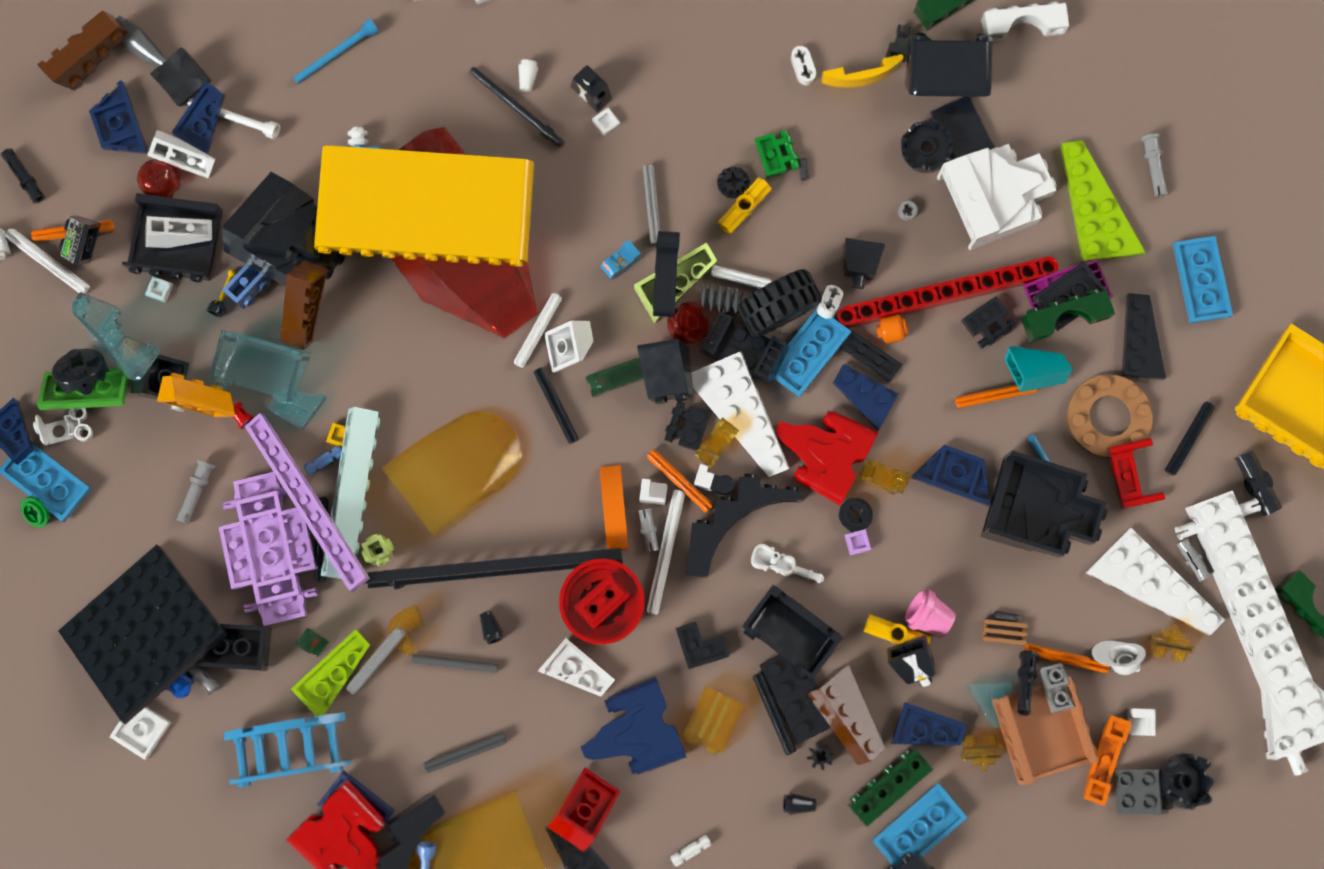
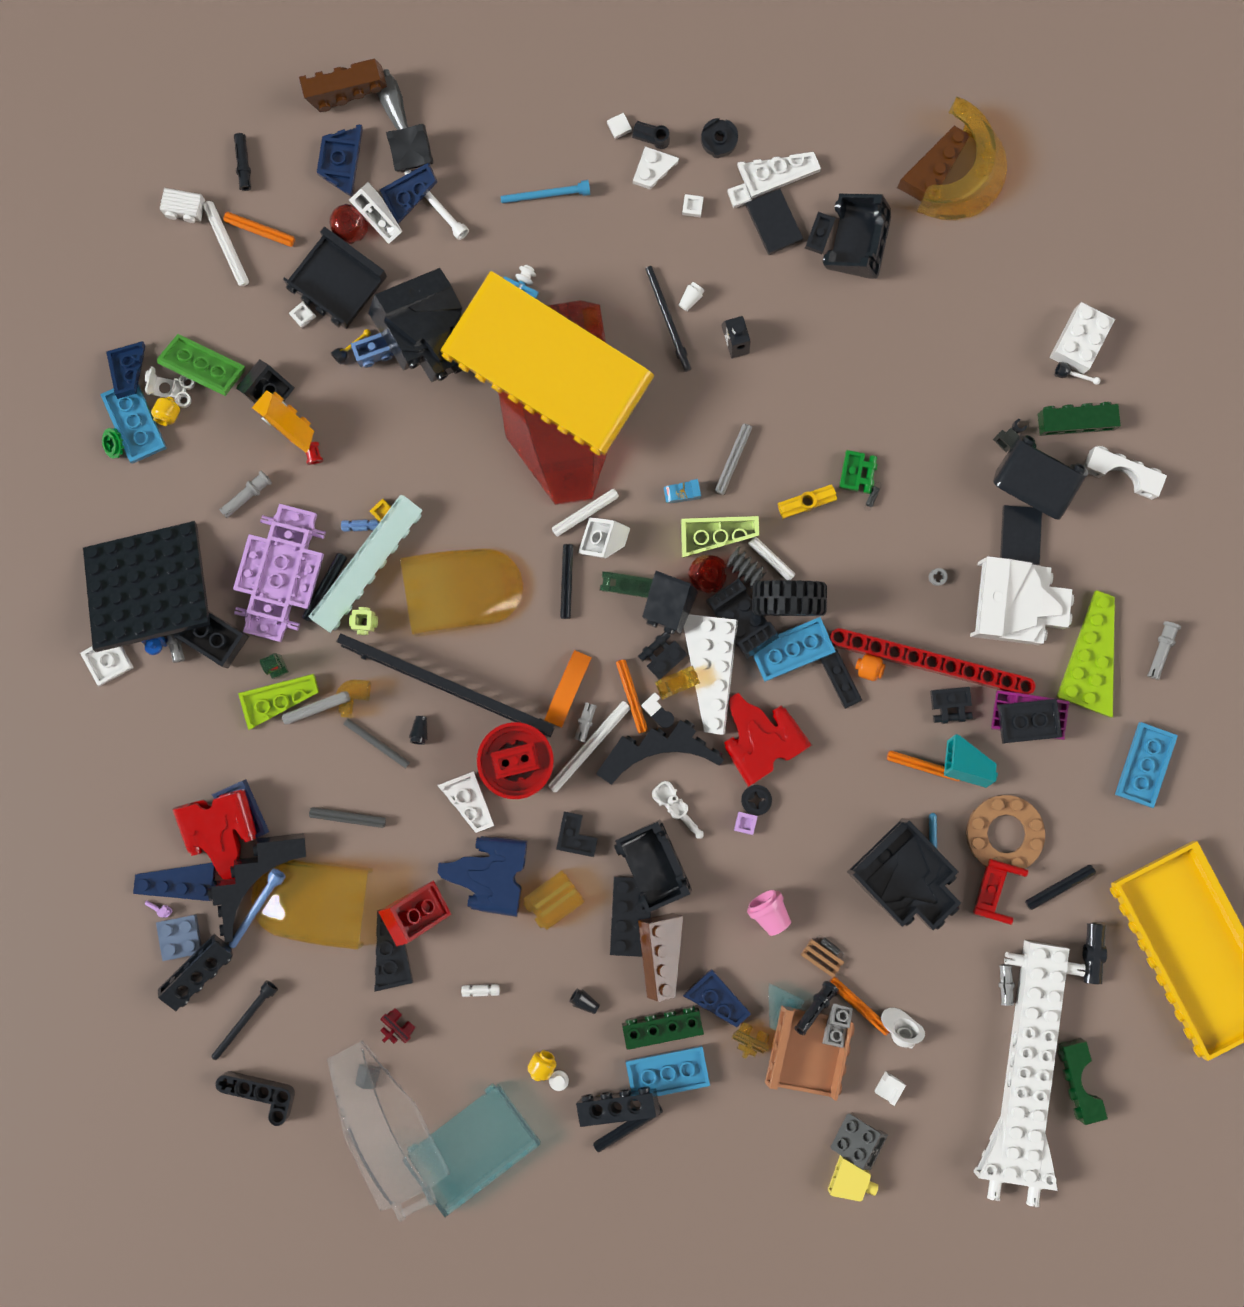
camera: 25 degrees right, 5 degrees up
black plate [52,348,110,395] -> none
black slope [59,215,101,265] -> none
clear light blue windscreen [72,292,161,381] -> none
white slope [145,216,212,248] -> none
clear light blue windscreen [209,330,311,405] -> none
dark azure fence [223,712,352,788] -> none
lavender plate [245,413,370,592] -> none
clear light blue wing [267,391,326,430] -> none
reddish brown wedge [280,261,328,350] -> none
white tile [592,107,620,136] -> none
white panel [639,479,667,505] -> none
black beam [653,231,680,317] -> none
black gear [717,166,750,199] -> none
black axle [753,672,796,755] -> none
white beam [791,46,816,85] -> none
black gear [807,742,834,770] -> none
white beam [817,285,843,319] -> none
yellow slope [821,54,904,87] -> none
dark blue wing [833,364,899,431] -> none
black torso [843,238,885,289] -> none
clear yellow brick [858,460,910,495] -> none
yellow piece [863,614,931,644] -> none
black torso [887,635,936,687] -> none
black plate [901,119,953,173] -> none
dark blue wing [911,445,991,506] -> none
dark green arch [1021,289,1115,343] -> none
orange slope [1083,715,1132,806] -> none
white wing [1085,528,1225,635] -> none
black wing [1122,293,1166,380] -> none
clear yellow hips [1149,625,1194,662] -> none
black plate [1160,753,1214,810] -> none
none -> yellow head [151,397,180,426]
none -> light yellow torso [828,1155,878,1201]

